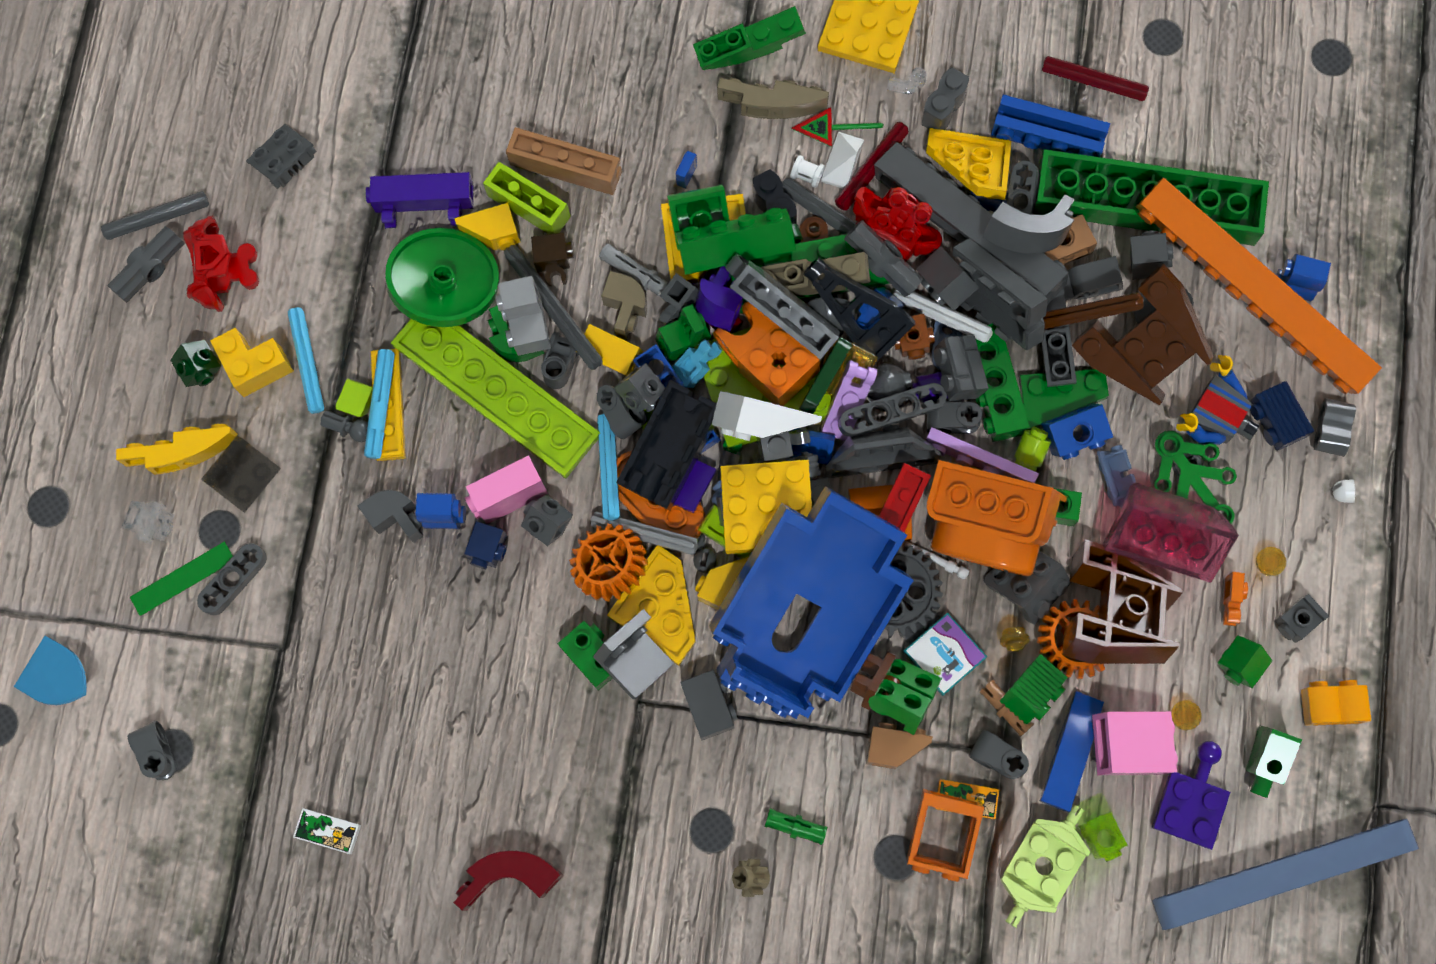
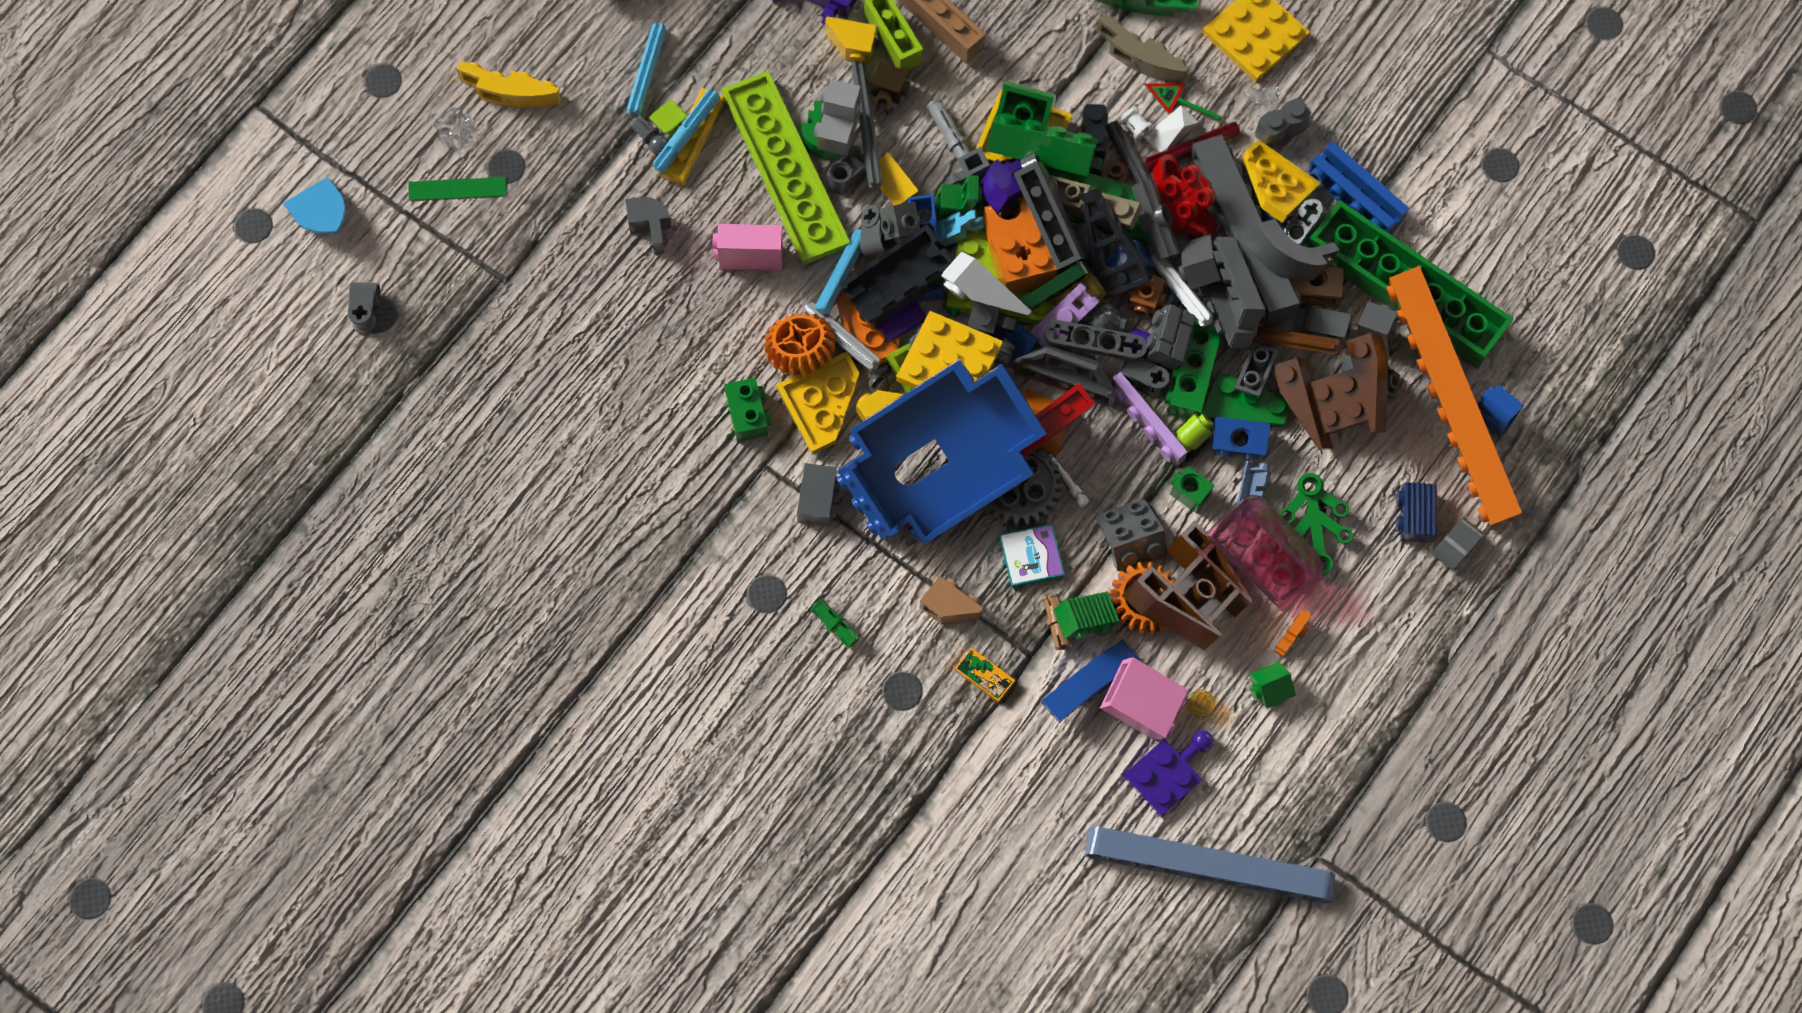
camera: 20 degrees right, 5 degrees down
dark green brick [170,340,221,387] -> none
dark grey beam [197,543,267,615] -> none
clear smoke hinge [201,435,281,513] -> none
yellow brick [210,327,294,397] -> none
tile [293,808,361,854] -> none
green dish [385,228,499,327] -> none
blue brick [416,493,466,529] -> none
dark red arch [453,851,564,911] -> none
dark blue brick [464,521,507,570] -> none
dark grey brick [521,494,573,547] -> none
bracket [593,609,673,699] -> none
dark tan brick [601,271,647,340] -> none
blue tile [675,151,697,189] -> none
dark tan gear [732,859,770,897] -> none
green hips [850,652,942,735] -> none
orange window [906,789,984,882] -> none
orange brick [927,460,1067,577] -> none
dark grey piece [968,730,1029,779] -> none
clear yellow plate [1000,627,1030,651] -> none
yellowish green plate [1000,804,1090,928] -> none
dark red axle [1042,56,1149,101] -> none
clear neon green brick [1078,812,1128,862] -> none
torso [1176,355,1259,445] -> none
torso [1246,725,1302,798] -> none
clear yellow plate [1256,547,1286,576] -> none
dark grey brick [1275,594,1329,643] -> none
light orange brick [1301,680,1371,726] -> none
white hinge [1332,479,1355,503] -> none

